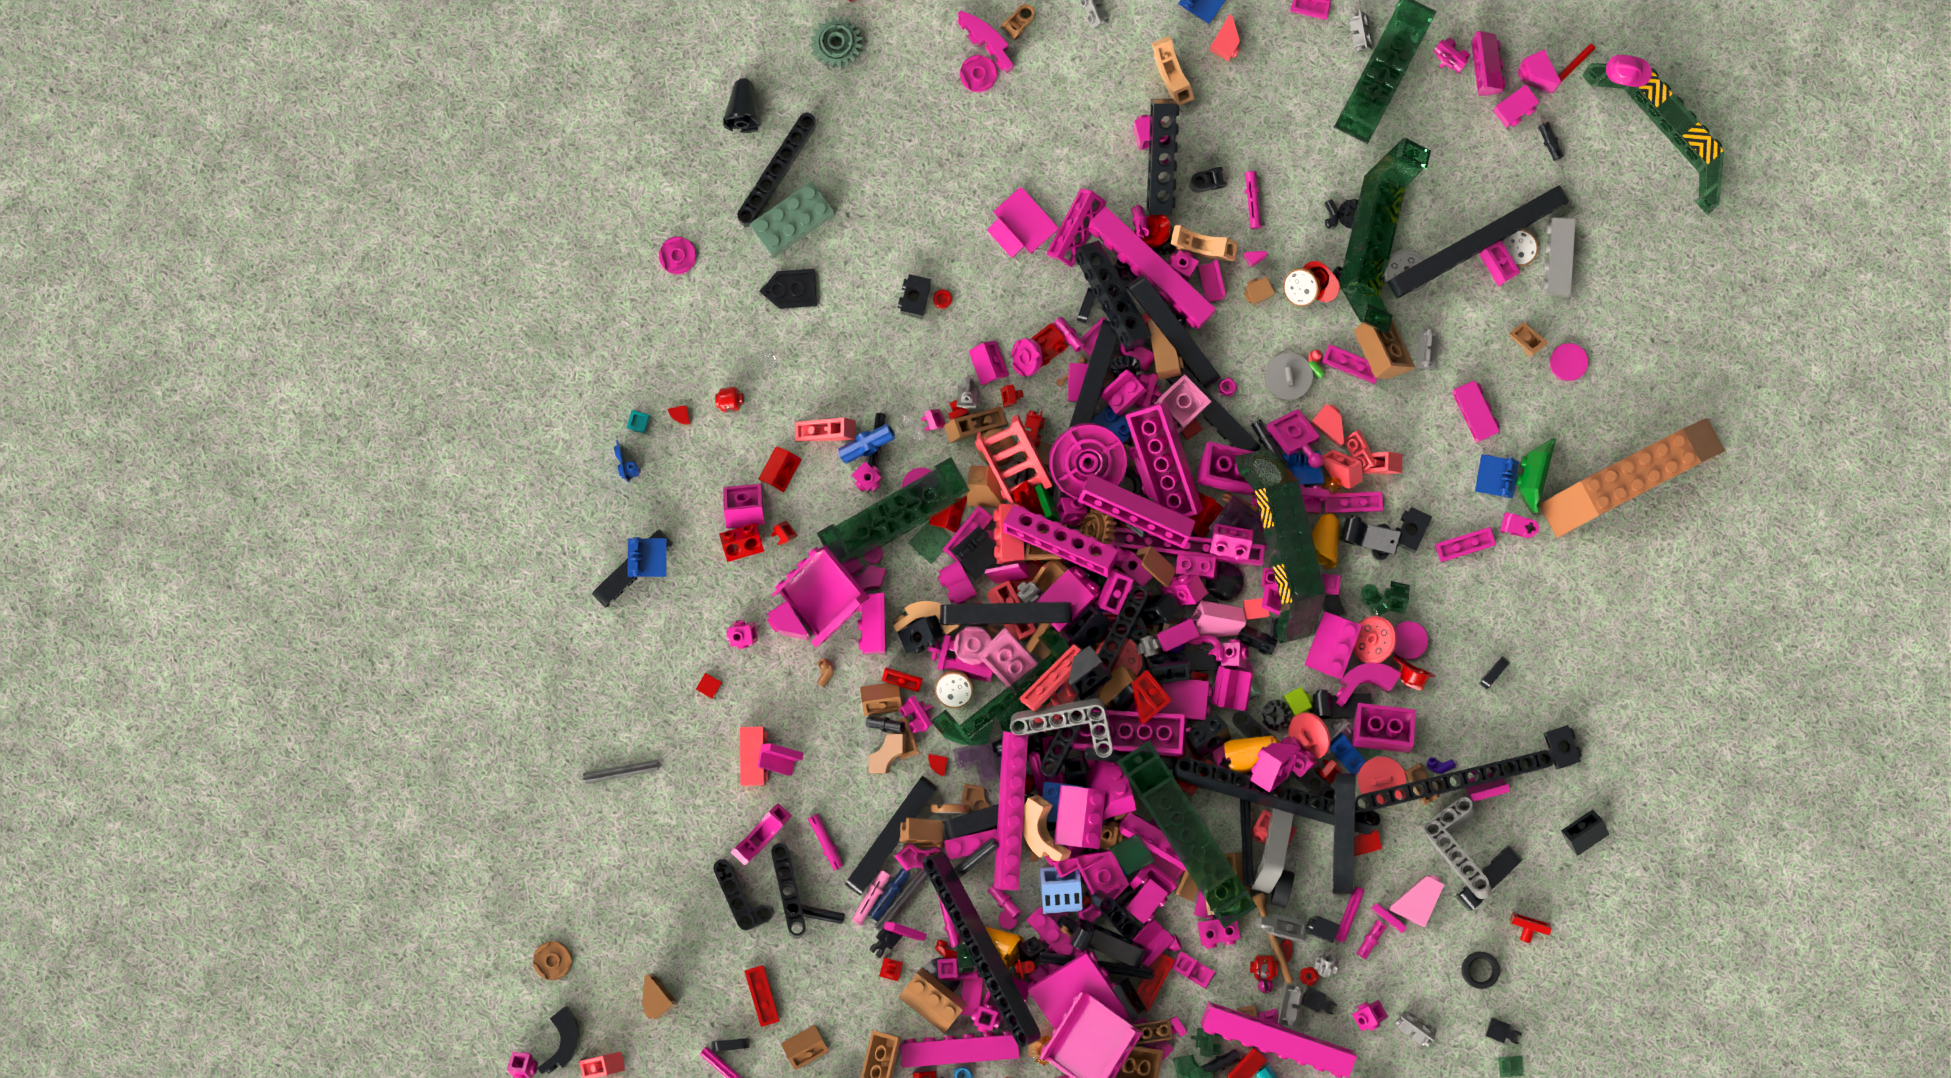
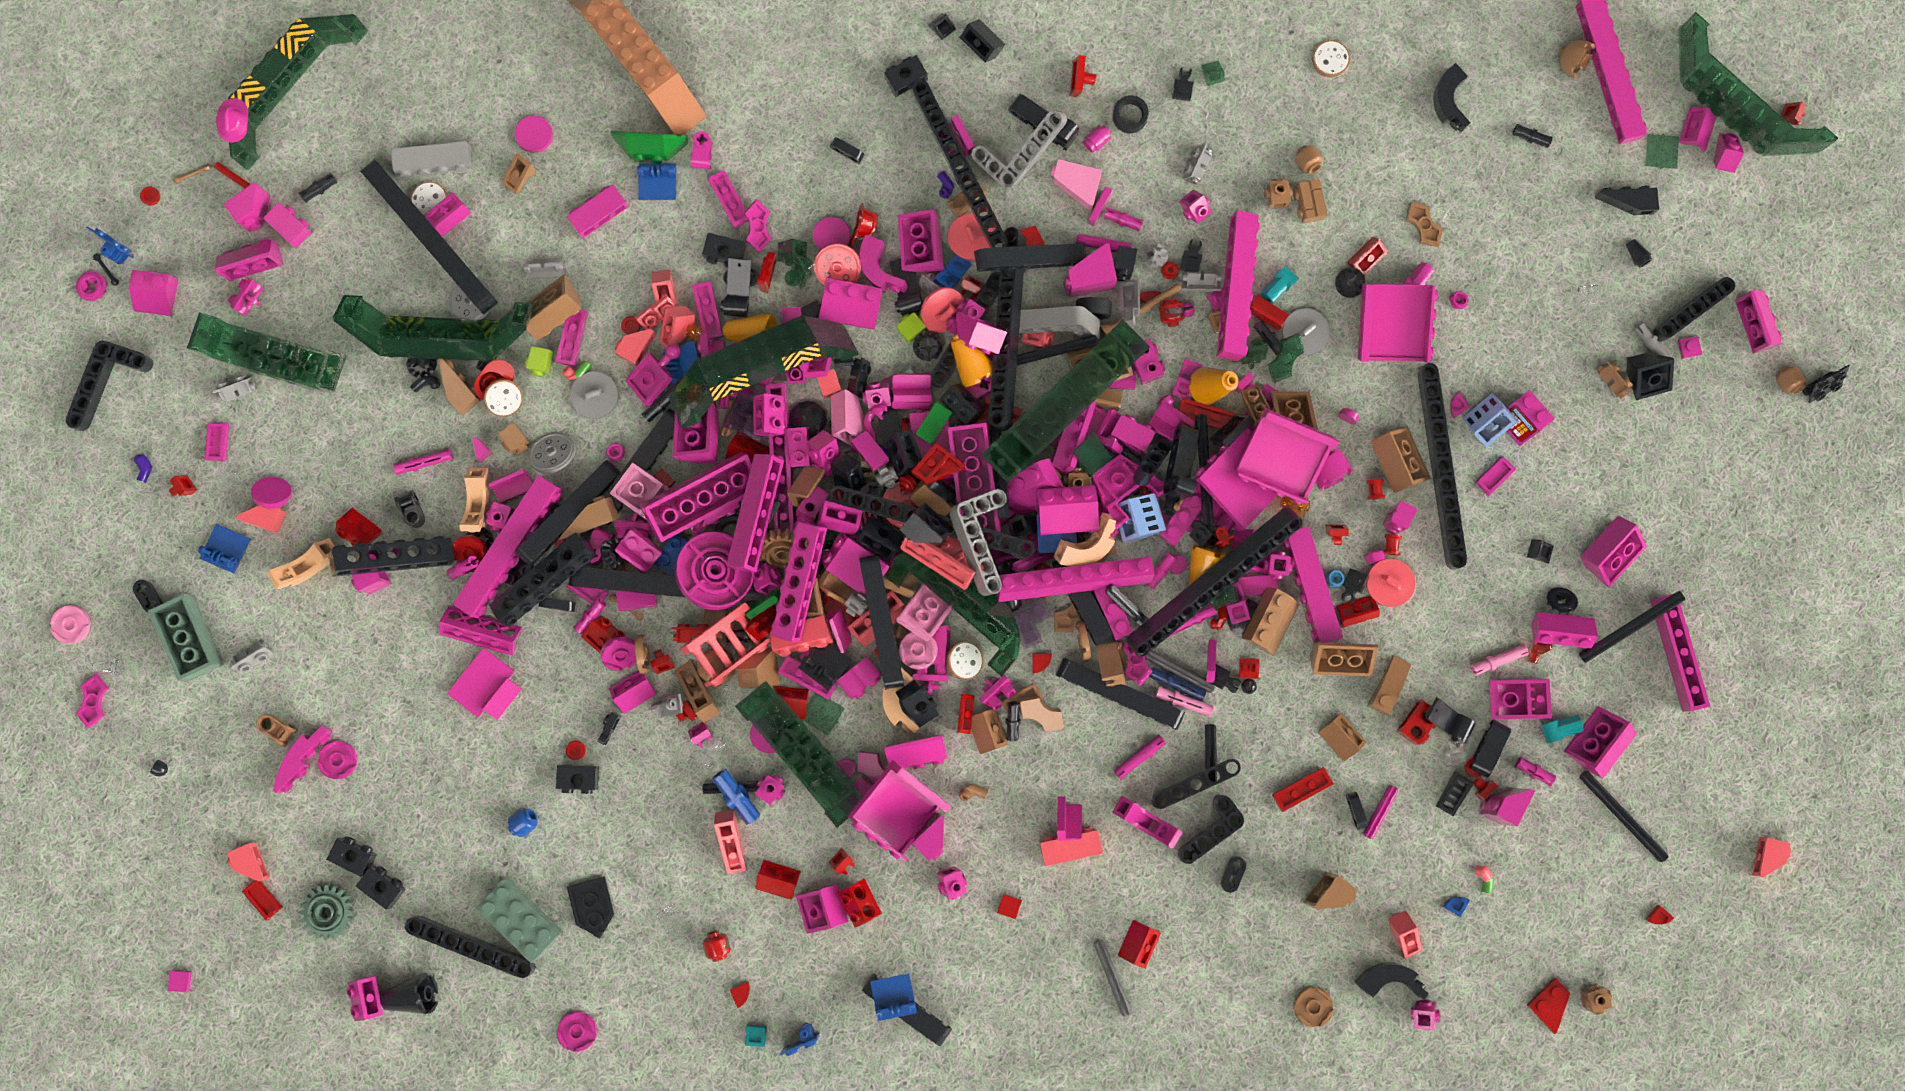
camera: 100 degrees left, 0 degrees up
none -> medium nougat hinge [173,164,211,184]
none -> dark pink tile [251,477,292,509]
none -> black brick [326,836,377,877]
none -> red bracket [335,507,382,546]
none -> dark pink brick [346,975,383,1021]
none -> black brick [356,865,406,910]
none -> medium nougat slope [438,356,480,415]
none -> blue head [508,808,538,837]
none -> lime brick [525,346,554,377]
none -> light grey shield [528,432,575,473]
none -> black plate [597,712,621,745]
none -> red tile [621,316,641,335]
none -> medium nougat tile [635,635,650,674]
none -> dark pink tile [744,199,772,253]
none -> red wing [757,251,777,293]
none -> red plate [899,475,917,492]
none -> green tile [915,402,952,445]
none -> black slope [928,13,956,40]
none -> dark pink slope [1064,243,1117,298]
none -> dark pink brick [1083,125,1111,153]
none -> red panel [1118,920,1161,969]
none -> light orange cone [1189,367,1238,405]
none -> black beam [1220,856,1246,893]
none -> black hinge [1241,679,1257,694]

